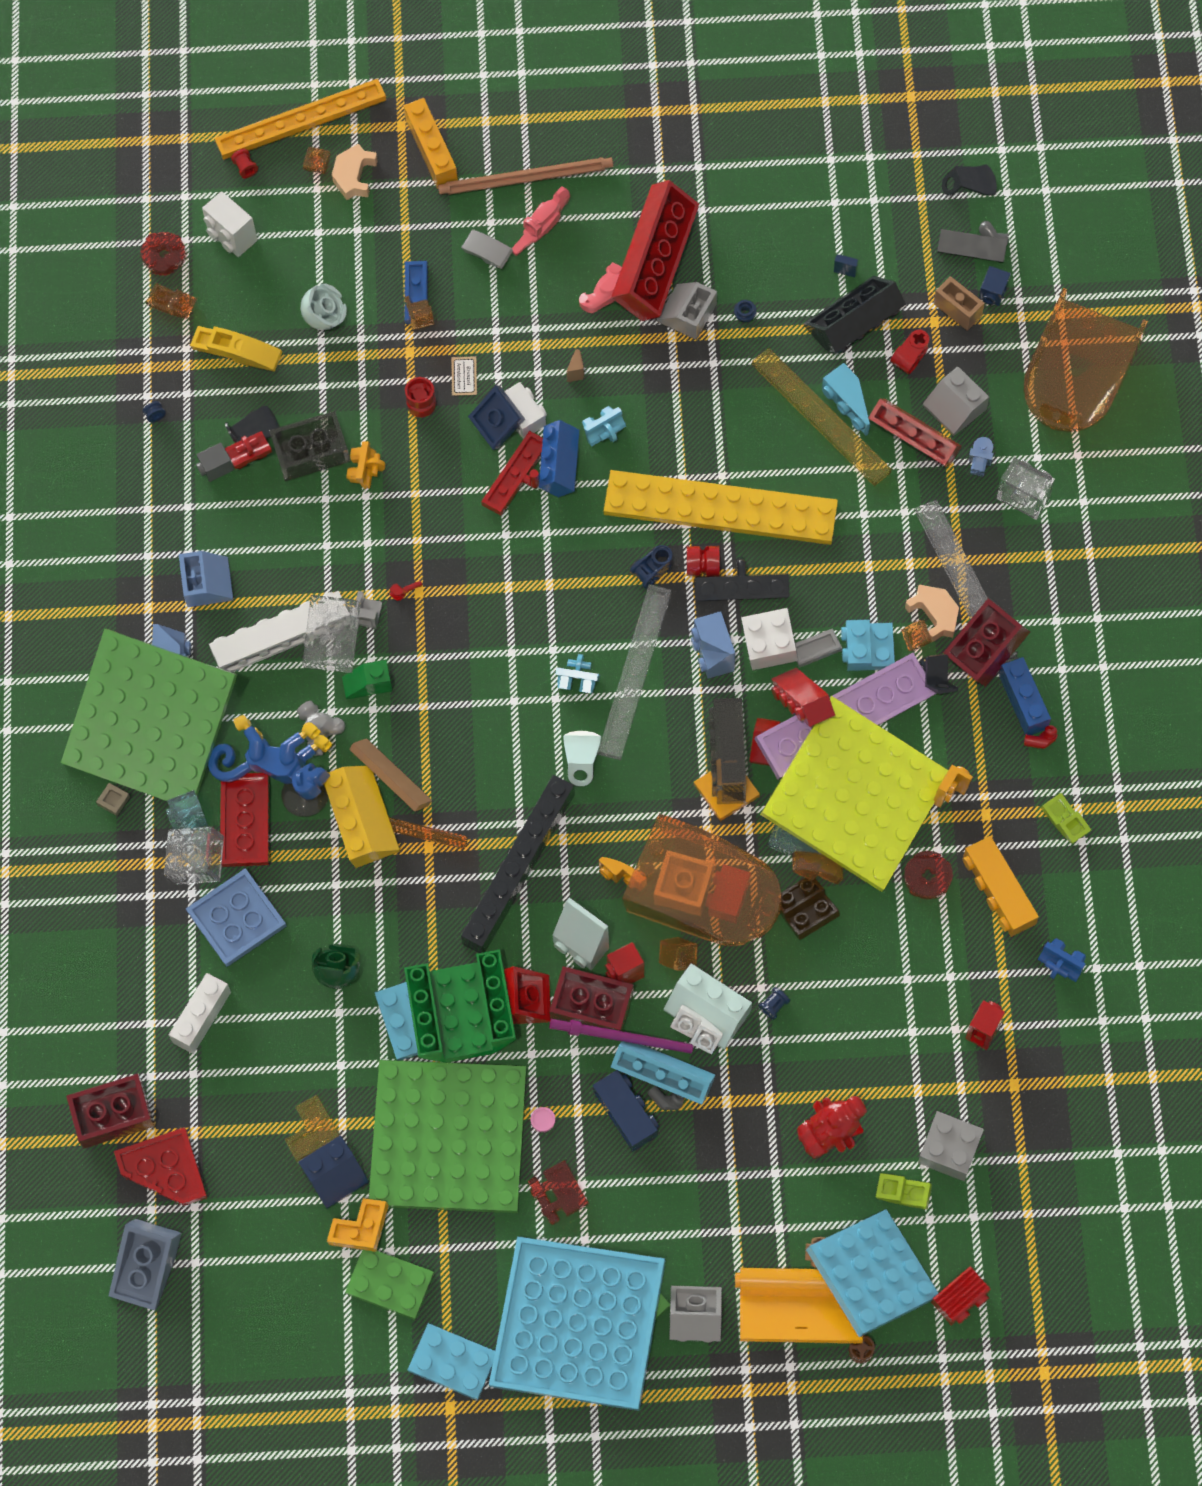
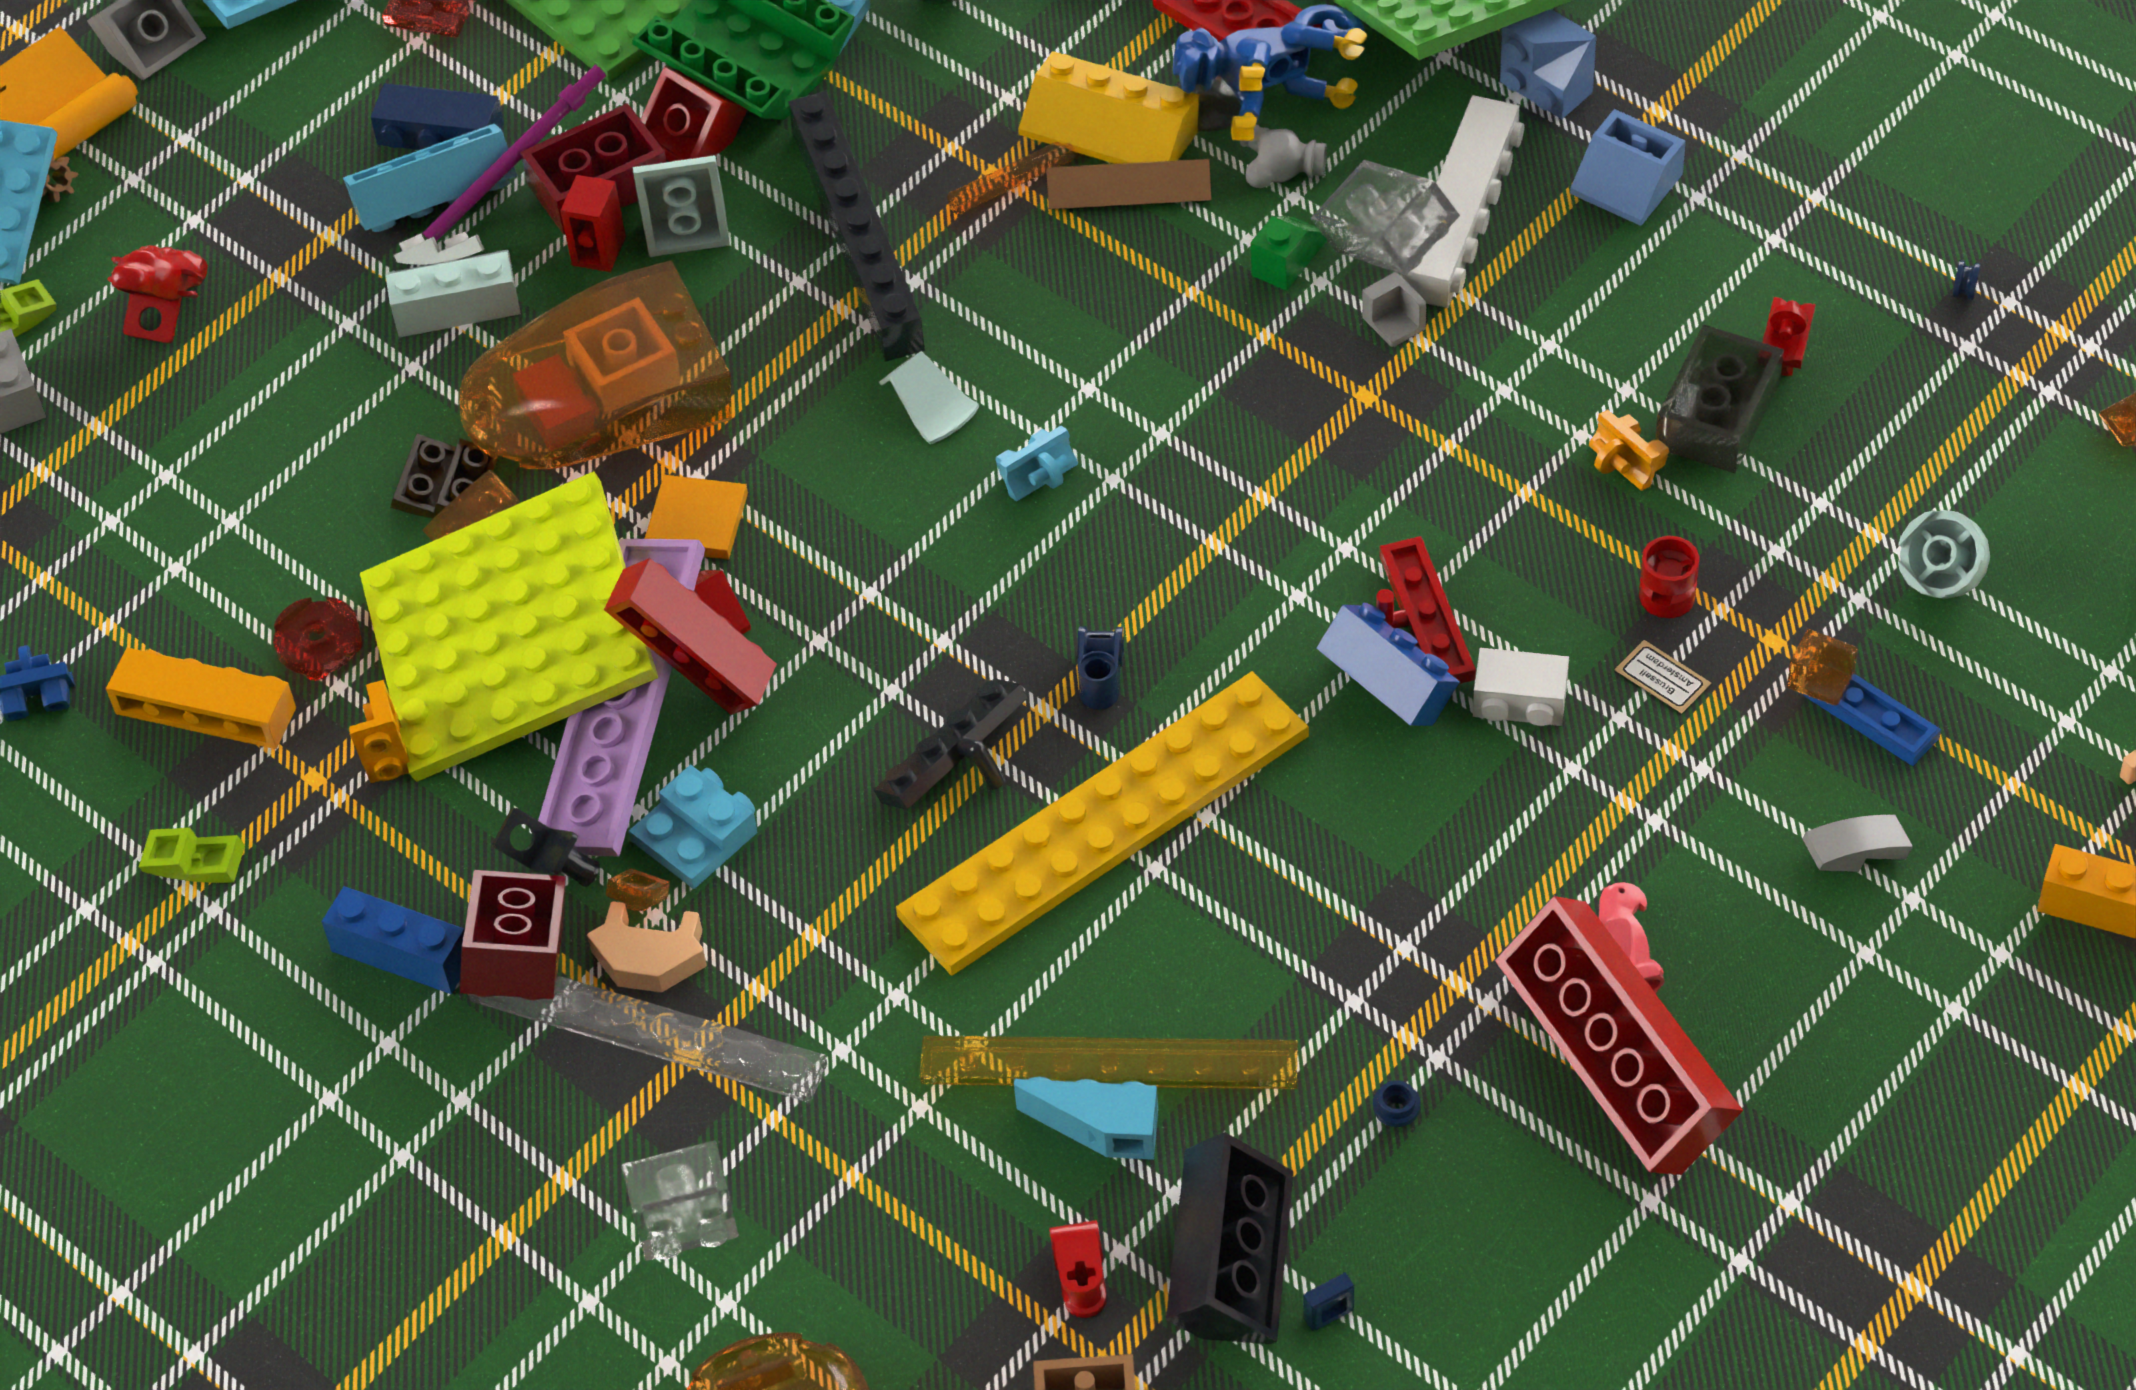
camera: 135 degrees right, 15 degrees down
yellow slope [190,326,282,372] -> none
dark grey brick [196,442,234,482] -> none
black piece [225,405,280,443] -> none
red hand [389,580,422,601] -> none
nougat piece [438,157,613,195] -> none
dark blue tile [468,385,525,450] -> none
coral animal [512,186,570,256] -> none
bright pink piece [531,1107,555,1132] -> none
medium nougat slope [566,349,584,382] -> none
medium azure hips [582,406,626,446] -> none
clear plate [598,584,671,760] -> none
light orange slope [599,857,647,892] -> none
light grey slope [656,282,717,339] -> none
clear orange panel [659,937,698,971] -> none
red wheel [687,546,720,576] -> none
medium blue slope [691,612,735,679] -> none
clear smoke brick [709,698,746,804] -> none
white brick [741,608,798,670] -> none
dark blue bush [758,987,790,1020] -> none
light grey tile [795,628,842,668] -> none
red brick [868,399,962,466] -> none
light grey slope [923,367,989,436] -> none
red brick [965,1000,1005,1050] -> none
medium blue hips [969,437,993,477] -> none
red arm [1024,725,1058,749] -> none

